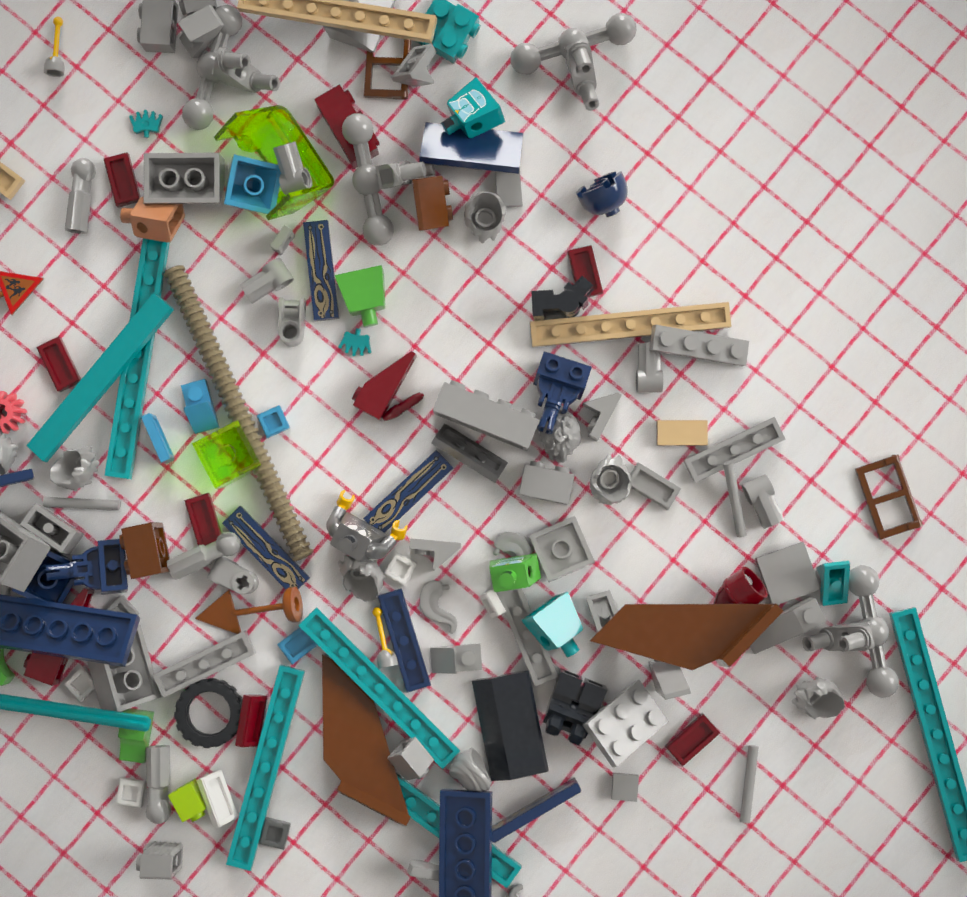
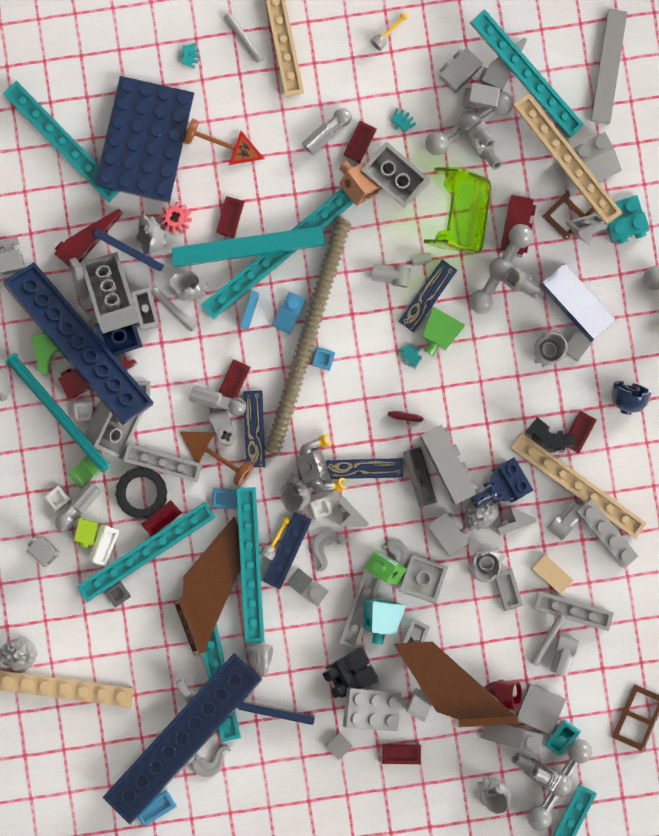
camera: 45 degrees right, 0 degrees up
dark blue brick [46,539,128,595] -> none
reddish brown slope [119,522,170,579] -> none
clear neon green slope [192,420,261,490] -> none
dark azure slope [224,154,281,216] -> none
light grey piece [273,142,312,196] -> none
light grey piece [278,298,306,347] -> none
dark red slope [352,351,417,421] -> none
light grey brick [387,737,434,781] -> none
reddish brown slope [412,176,453,231] -> none
teal torso [441,77,505,138] -> none
black slope [472,670,549,781] -> none
white tile [479,590,506,618] -> none
light grey bar [740,745,759,823] -> none

